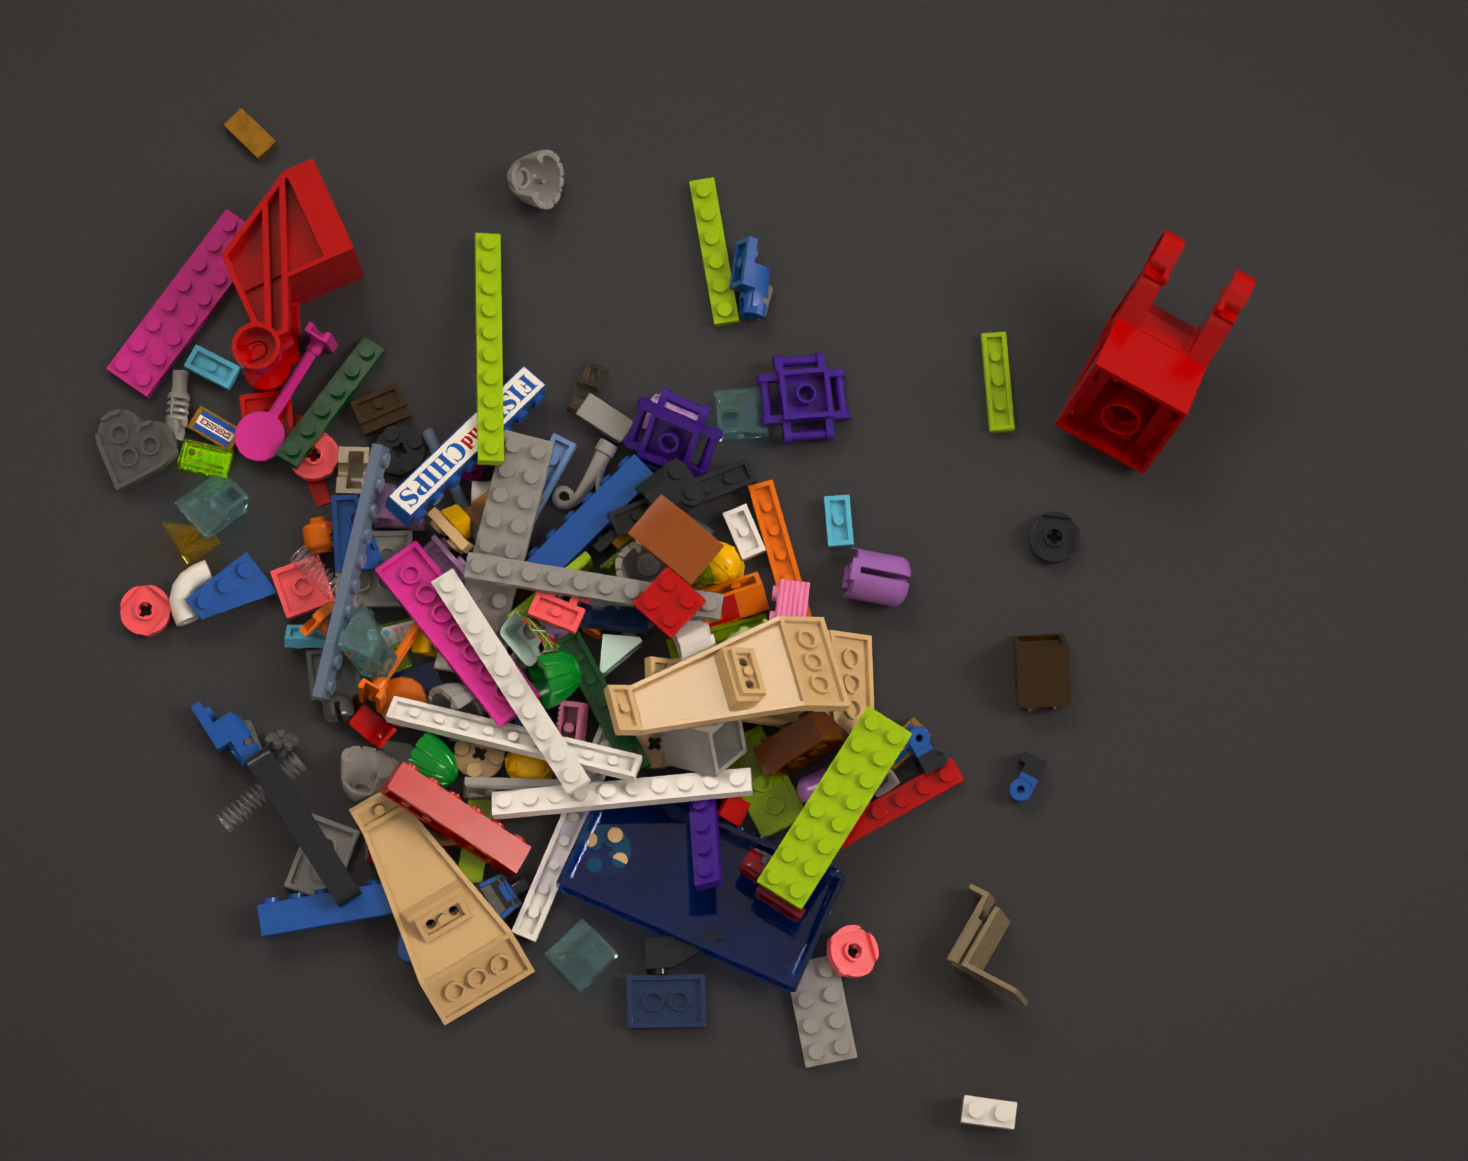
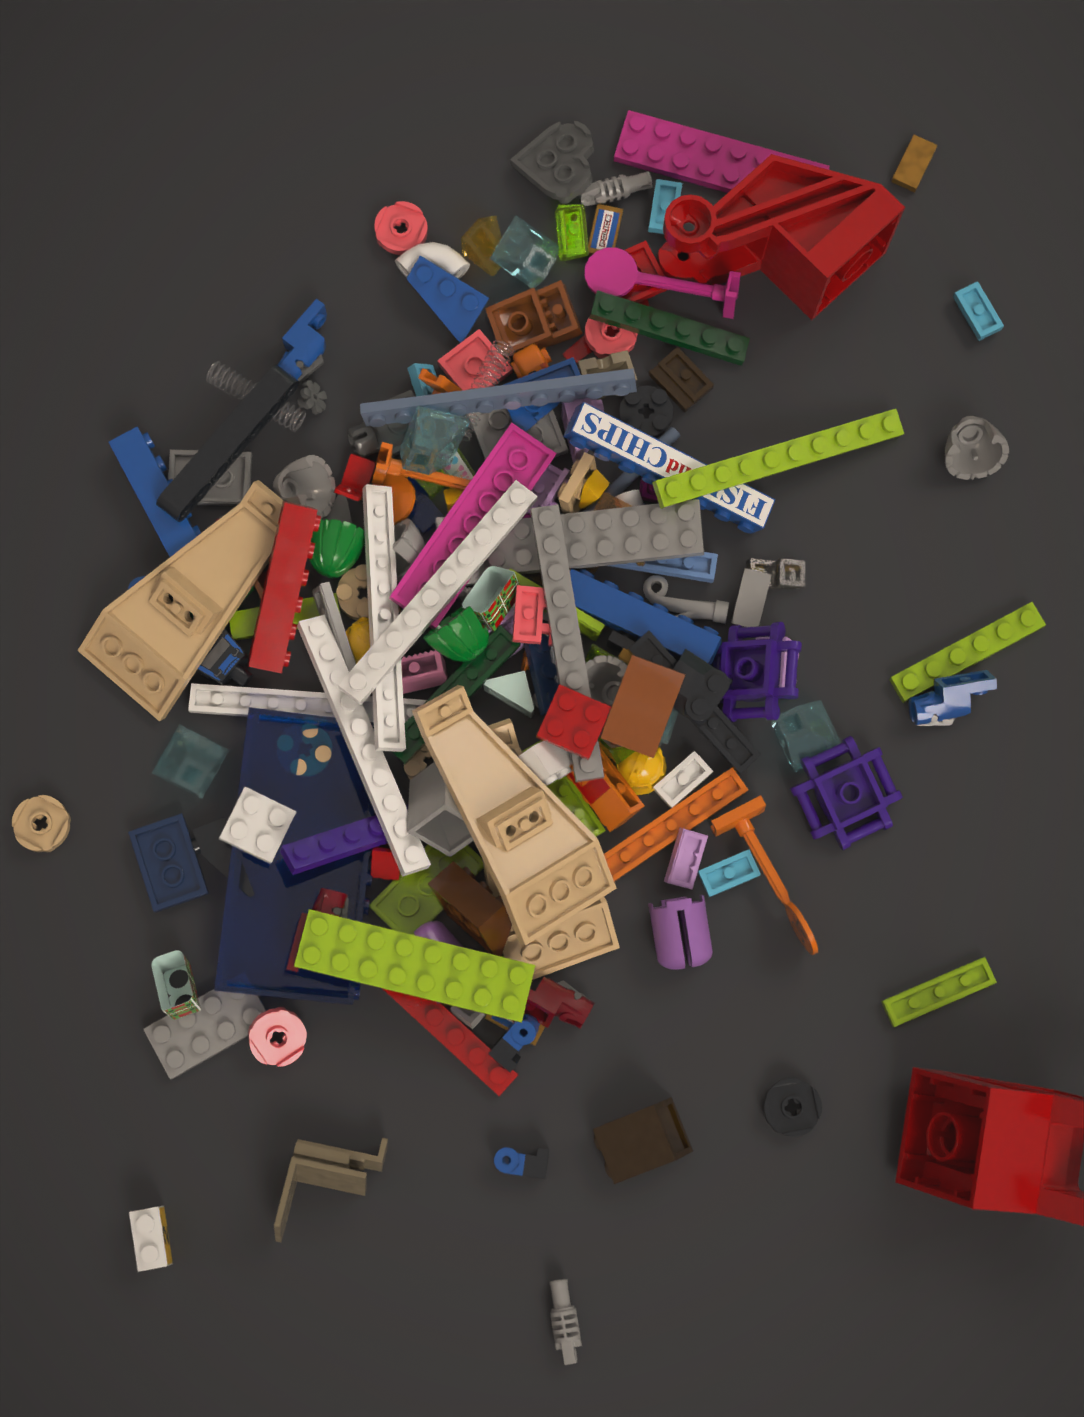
camera: 65 degrees right, 0 degrees up
bright pink brick [769,579,810,620] -> none
none -> tan plate [12,795,71,852]
none -> light aqua piece [151,950,201,1020]
none -> white plate [219,787,296,864]
none -> dark orange slope [485,280,583,357]
none -> dark red plate [524,977,595,1029]
none -> light grey hinge [549,1279,582,1365]
none -> lavender plate [664,828,708,890]
none -> orange piece [710,795,818,955]
none -> medium azure plate [953,281,1004,341]

